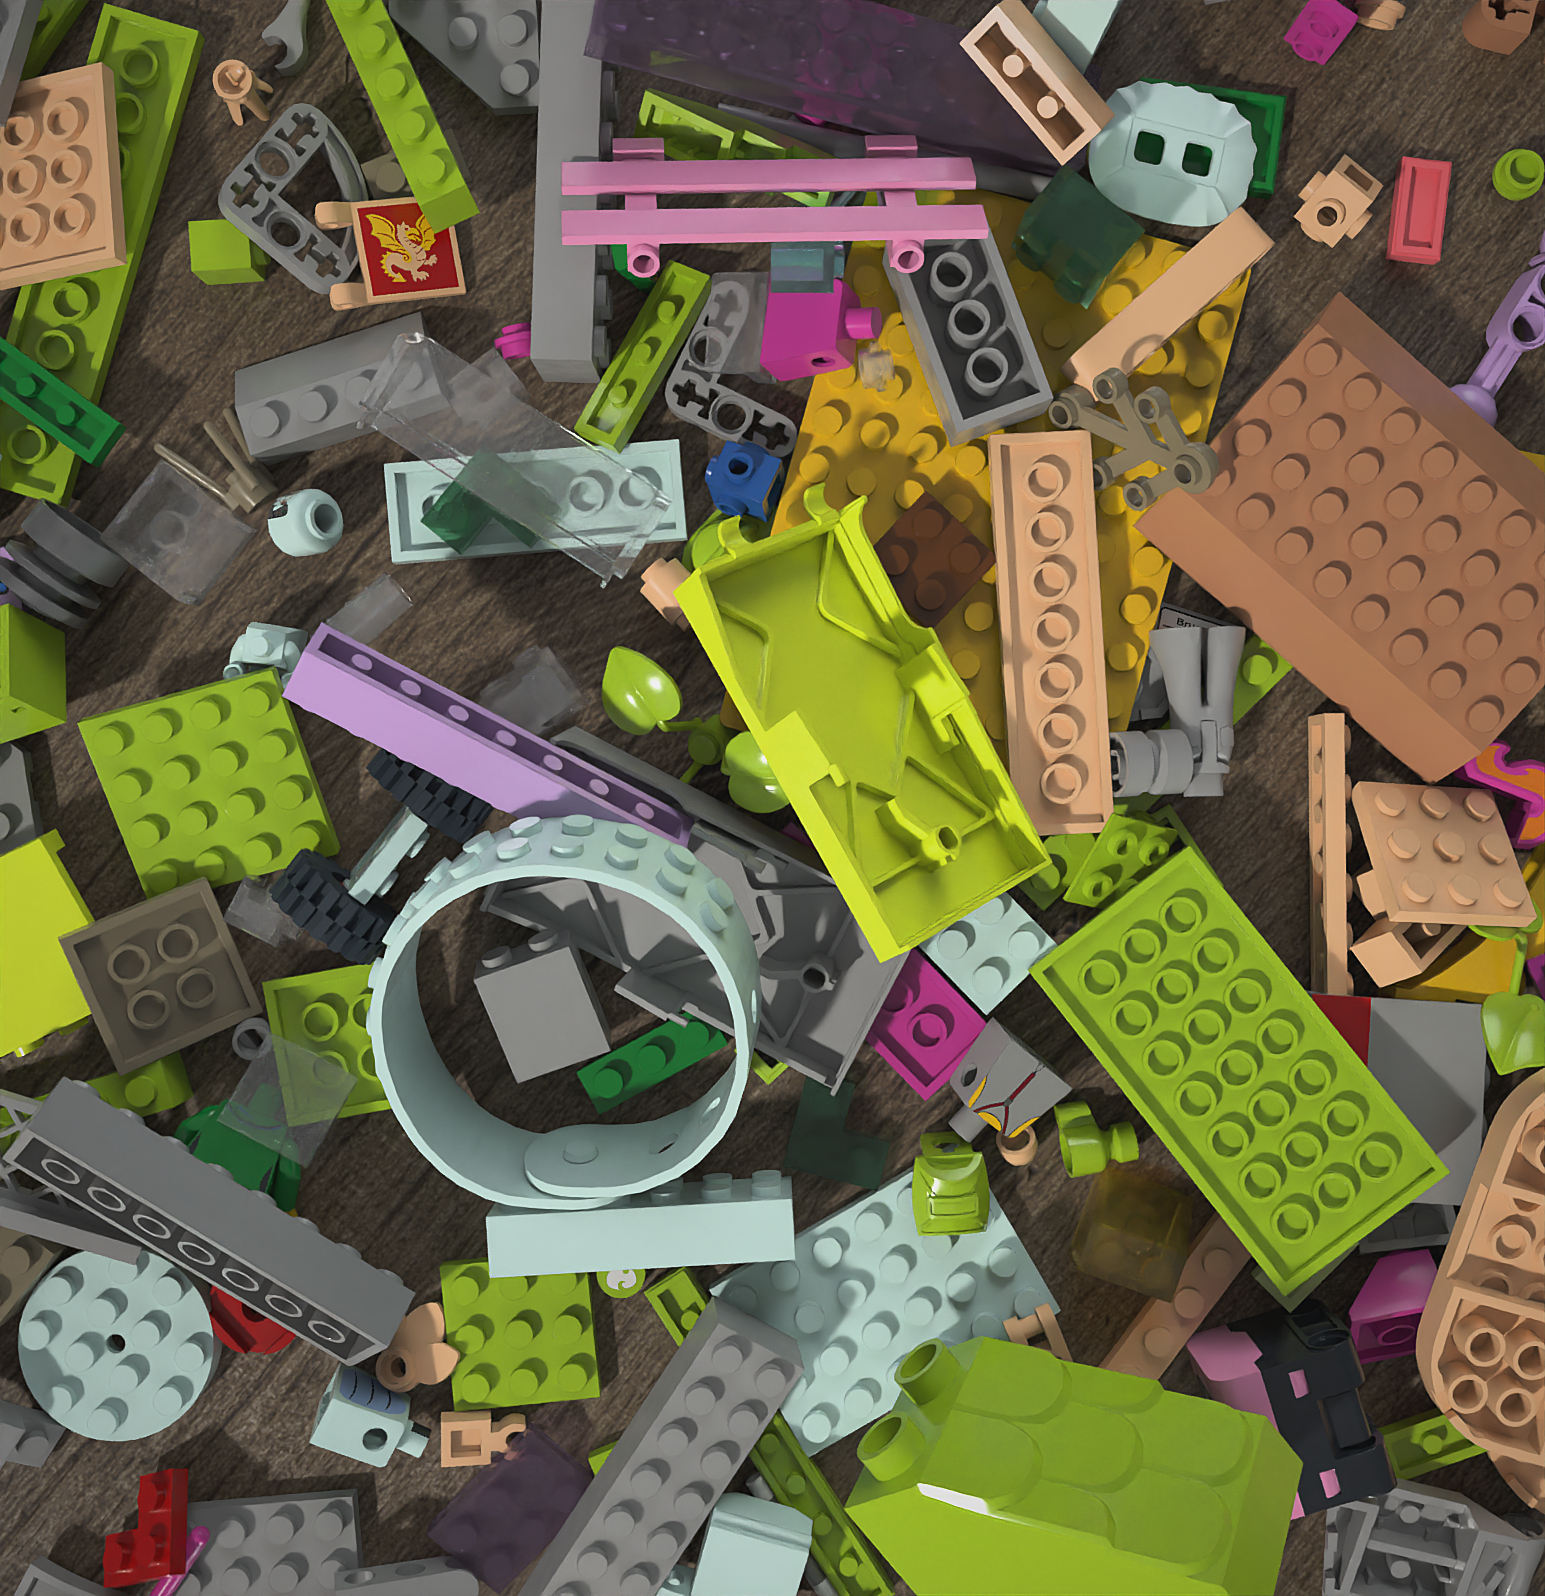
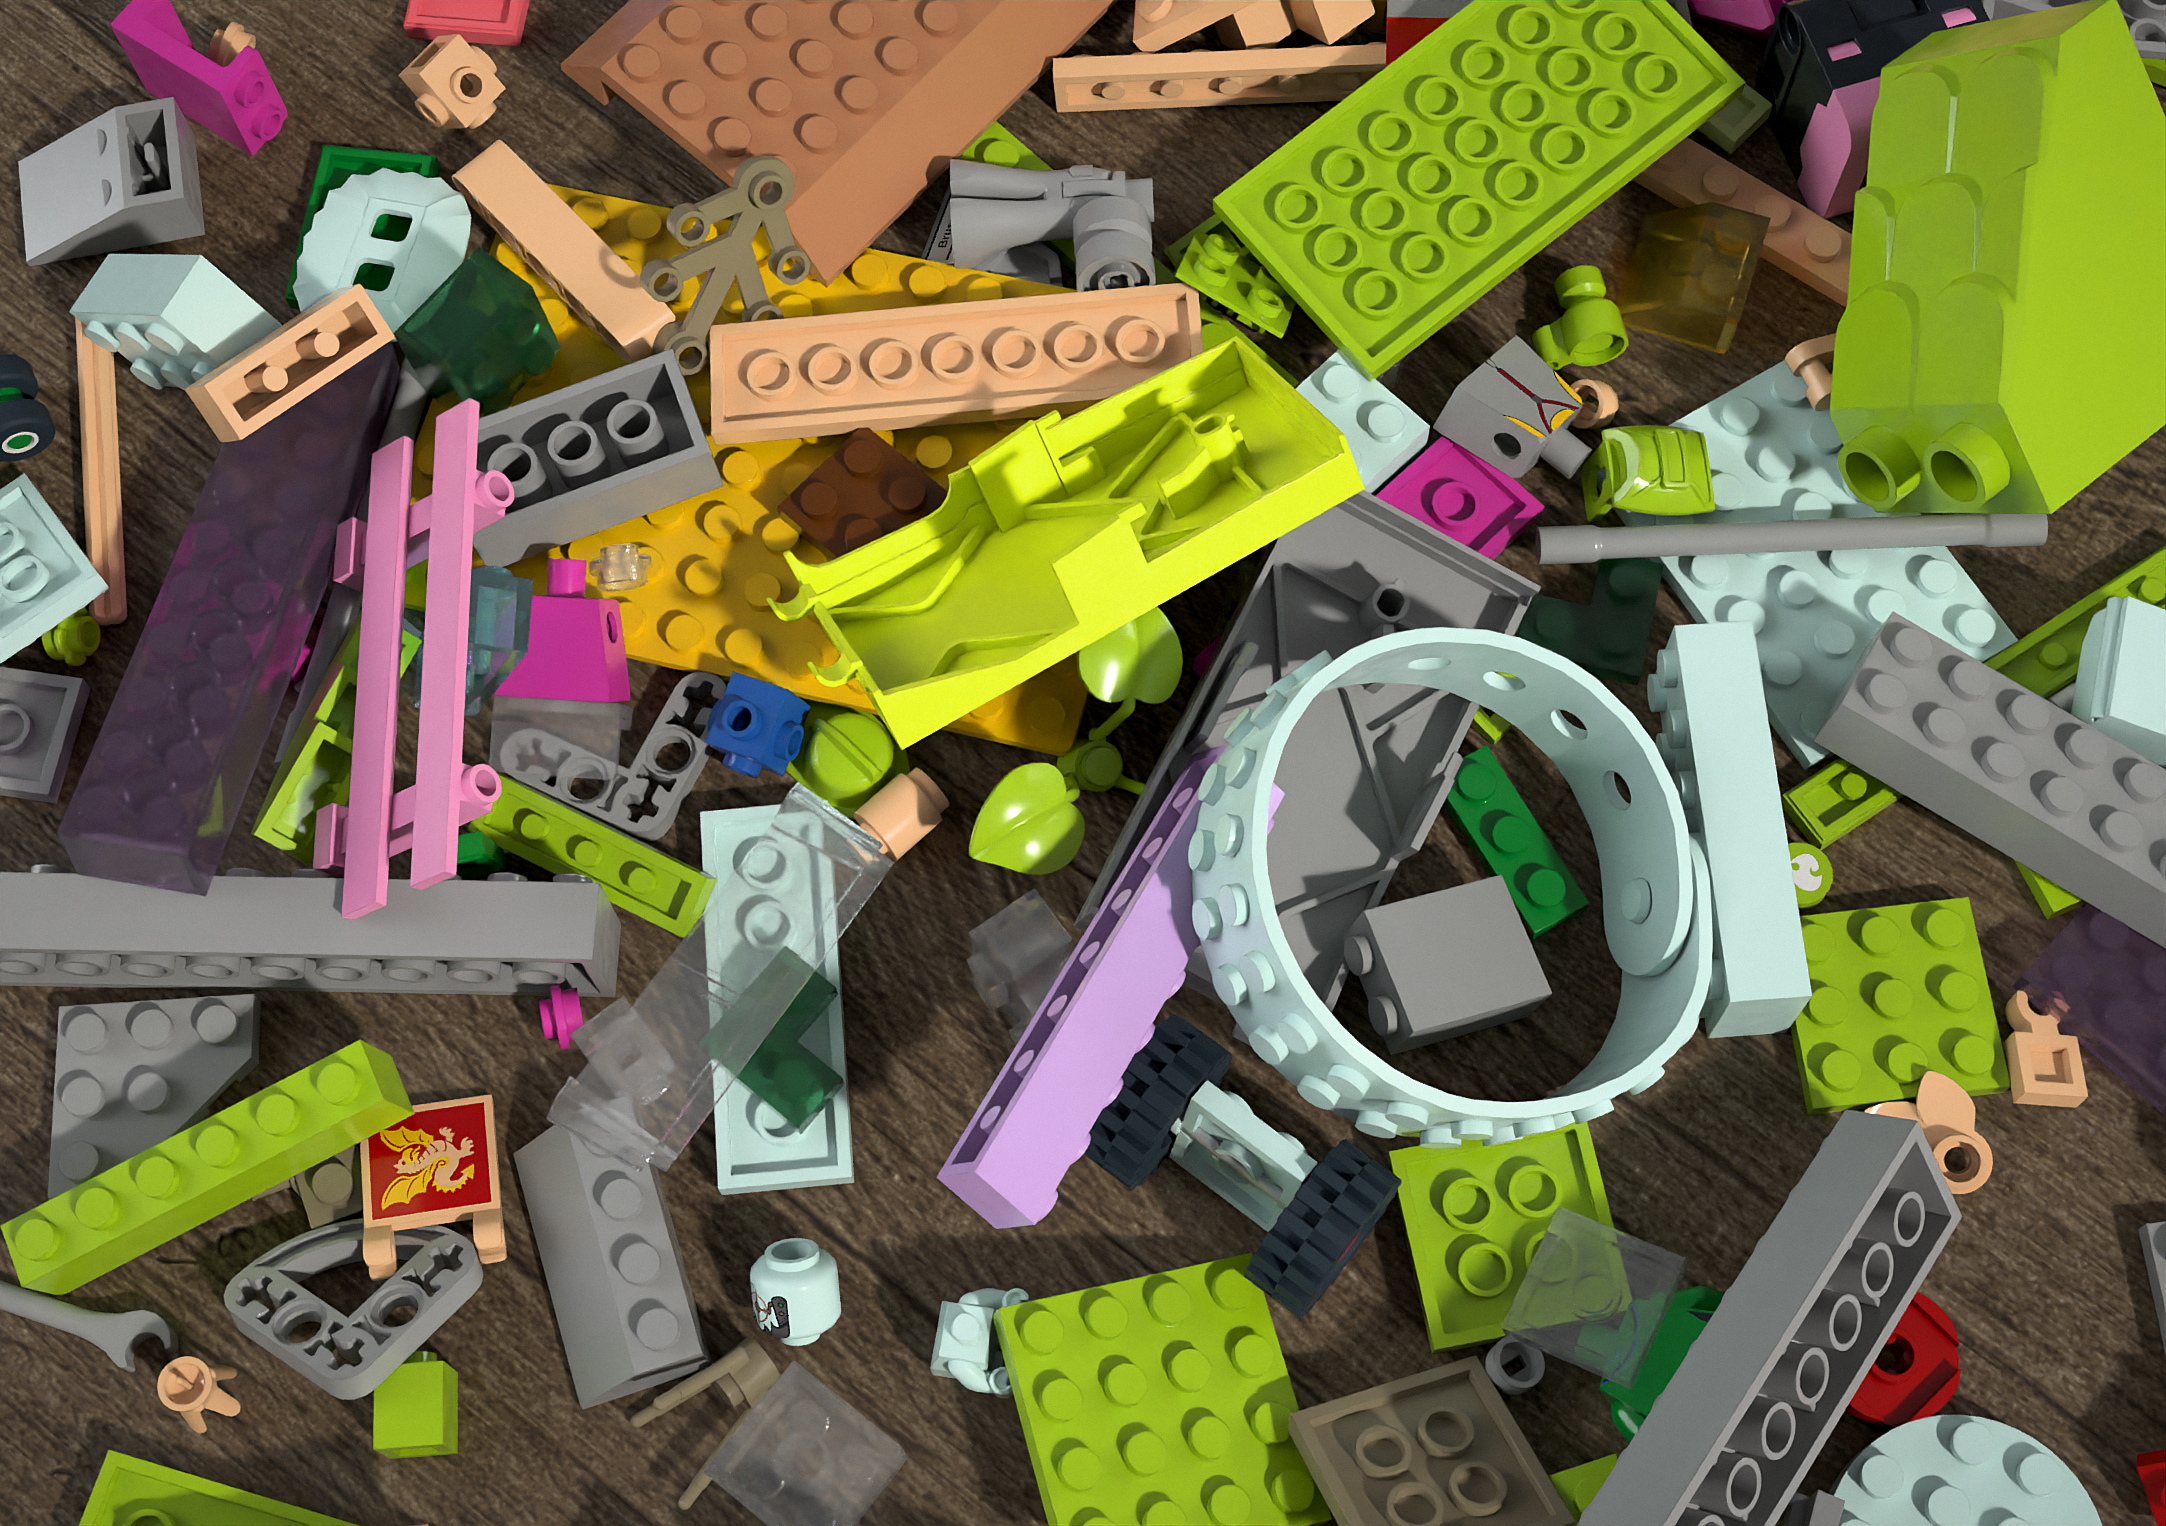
camera: 90 degrees left, 20 degrees down
clear brick [223,874,305,947] -> none
light aqua torso [309,1362,431,1467] -> none
clear axle [310,572,414,645] -> none
none -> light grey piece [1536,513,2048,565]

